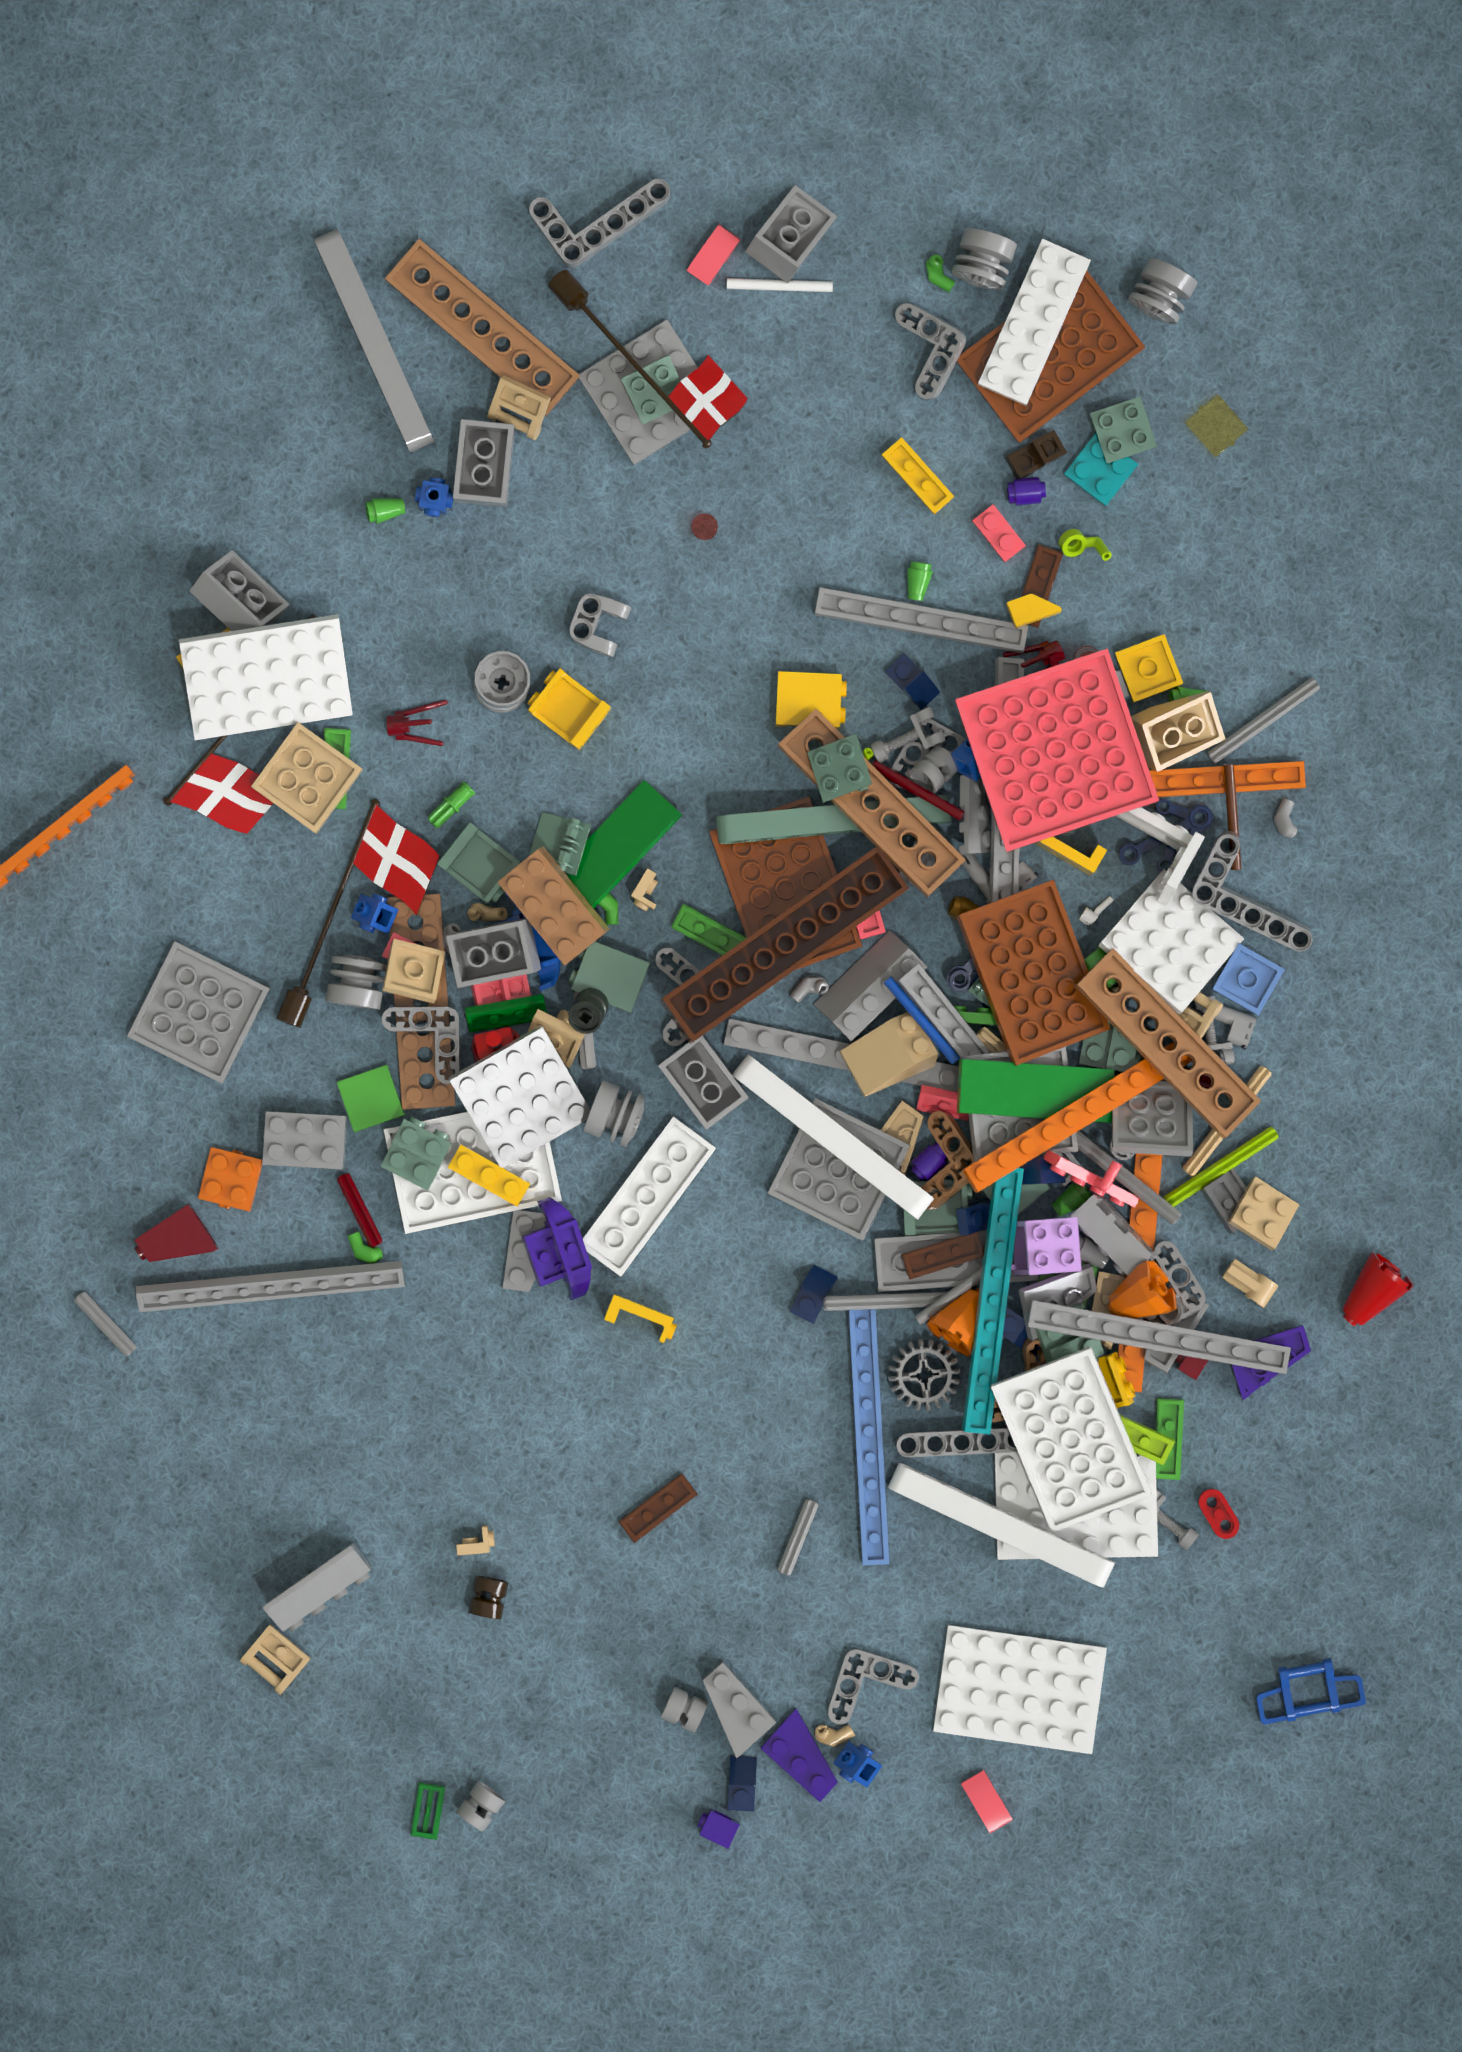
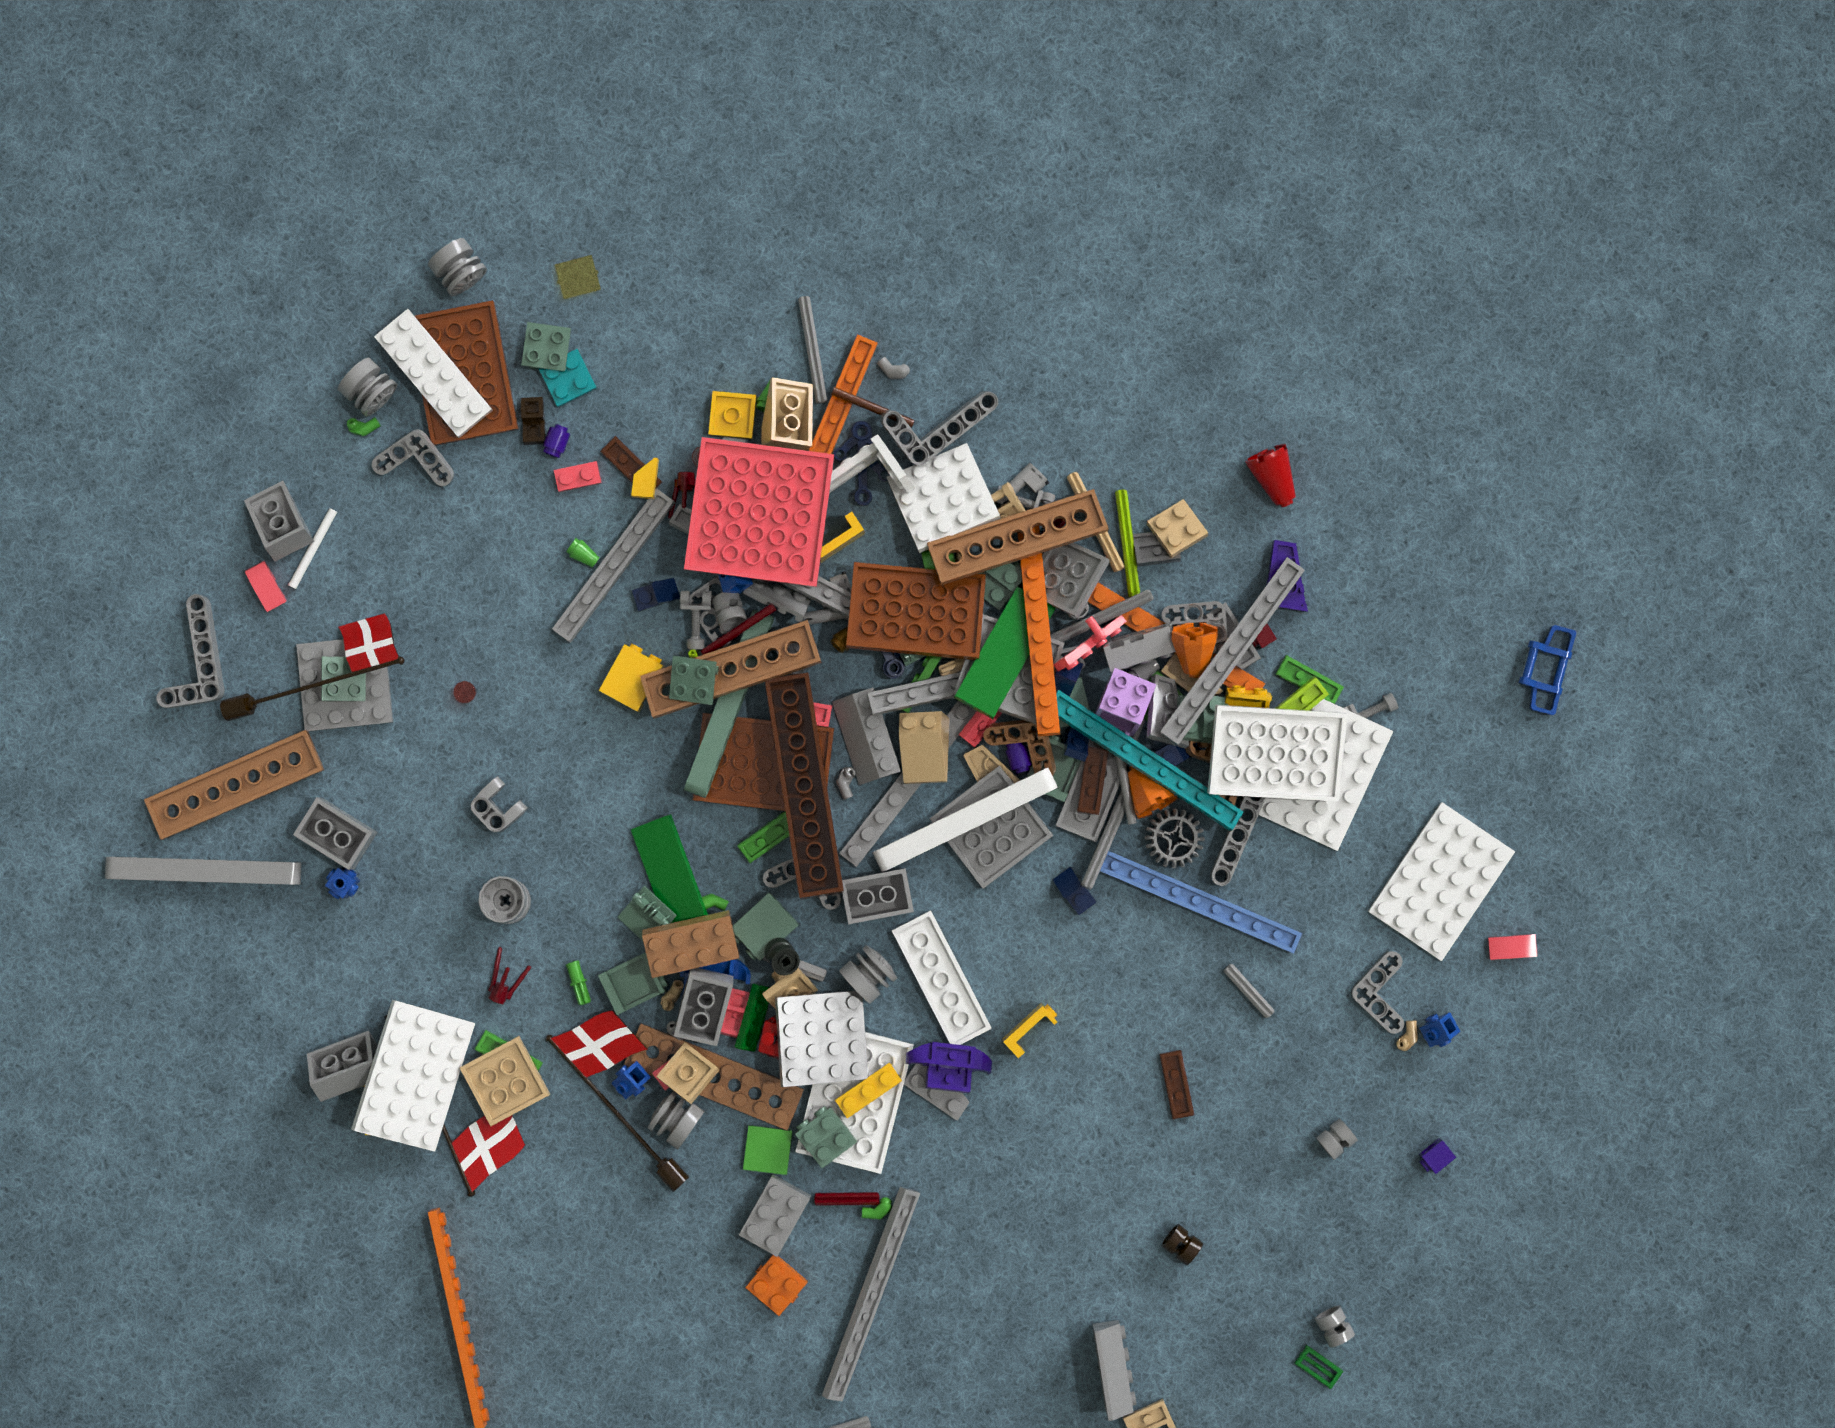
camera: 55 degrees left, 0 degrees up
light grey plate [127,941,270,1084] -> none
dark red slope [134,1204,219,1262] -> none
bright green cone [365,498,405,524] -> none
light grey beam [381,1007,460,1084] -> none
tan bracket [456,1525,495,1555] -> none
tan plate [487,376,551,440] -> none
yellow panel [527,668,611,750] -> none
tan bracket [631,868,658,912] -> none
light grey wedge [703,1660,776,1759] -> none
dark blue slope [727,1756,757,1812] -> none
dark purple wing [760,1709,838,1802] -> none
yellow plate [882,437,954,515] -> none
blue bar [883,976,960,1064] -> none
white beam [888,1463,1115,1588] -> none
bright green cone [1052,1182,1092,1217] -> none
lime plate [1058,529,1112,561] -> none
white hand [1079,896,1114,925] -> none
red plate [1198,1489,1239,1539] -> none
medium blue plate [1212,943,1285,1016] -> none
tan piece [1222,1259,1279,1308] -> none

